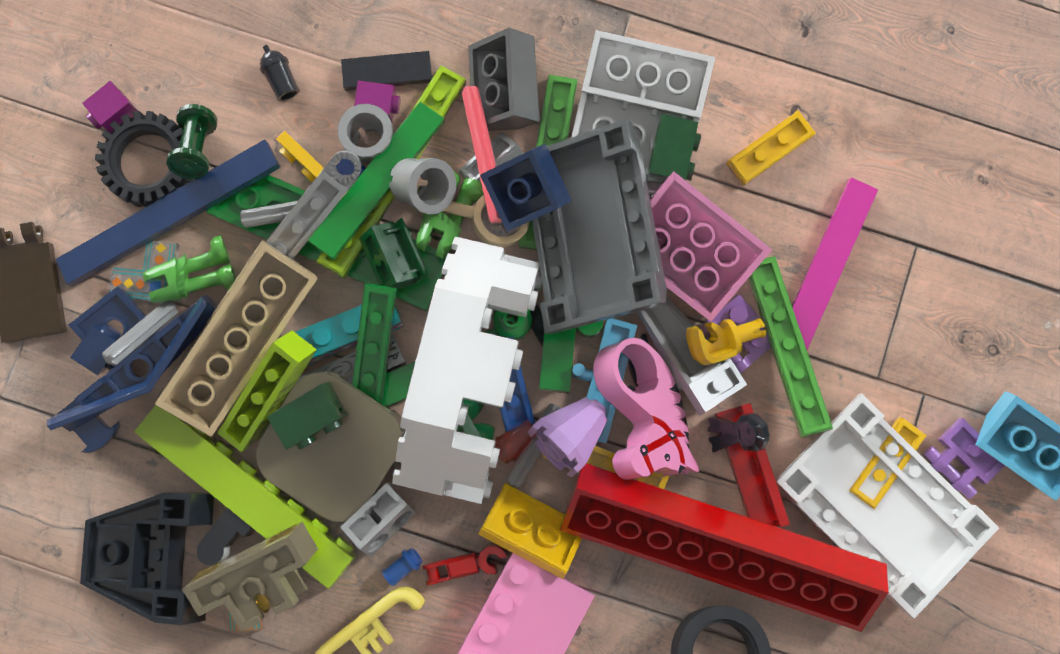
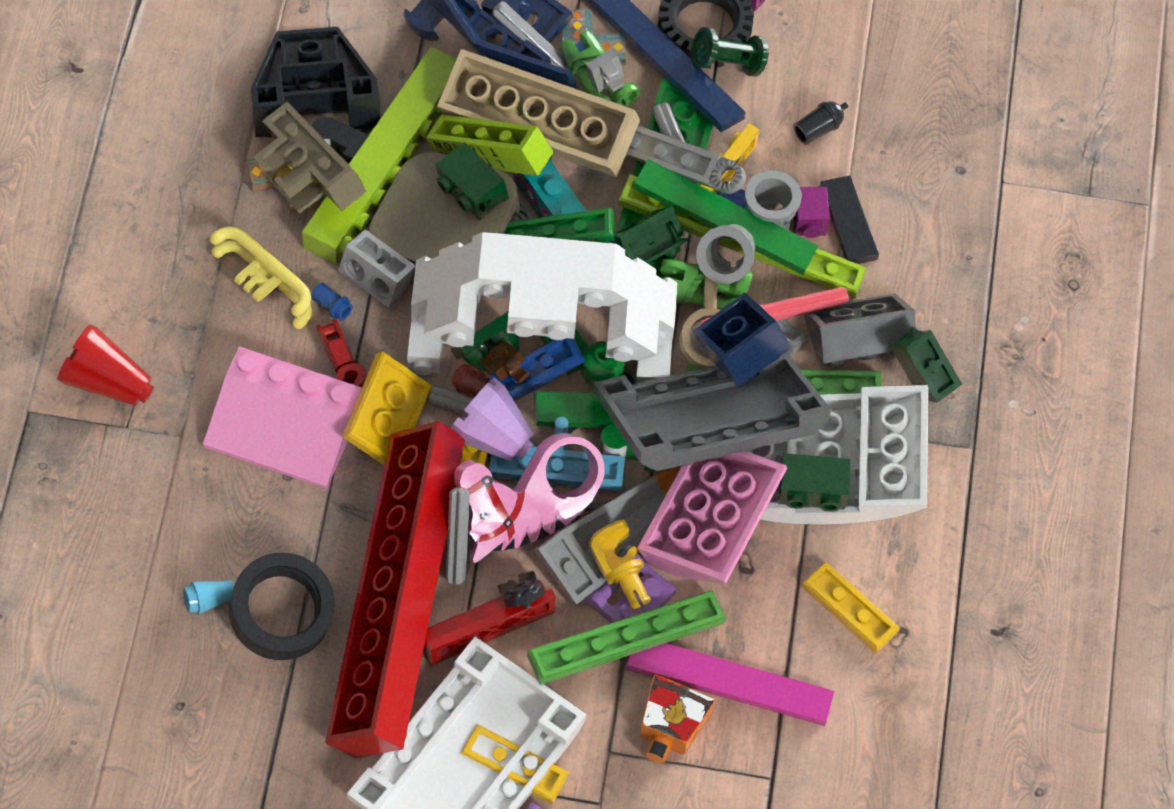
camera: 80 degrees right, 20 degrees down
none -> light grey axle [445,487,470,585]
none -> reddish brown plate [480,340,530,383]
none -> light grey tile [585,48,625,92]
none -> torso [640,674,716,764]
none -> dark green hinge [889,328,962,403]

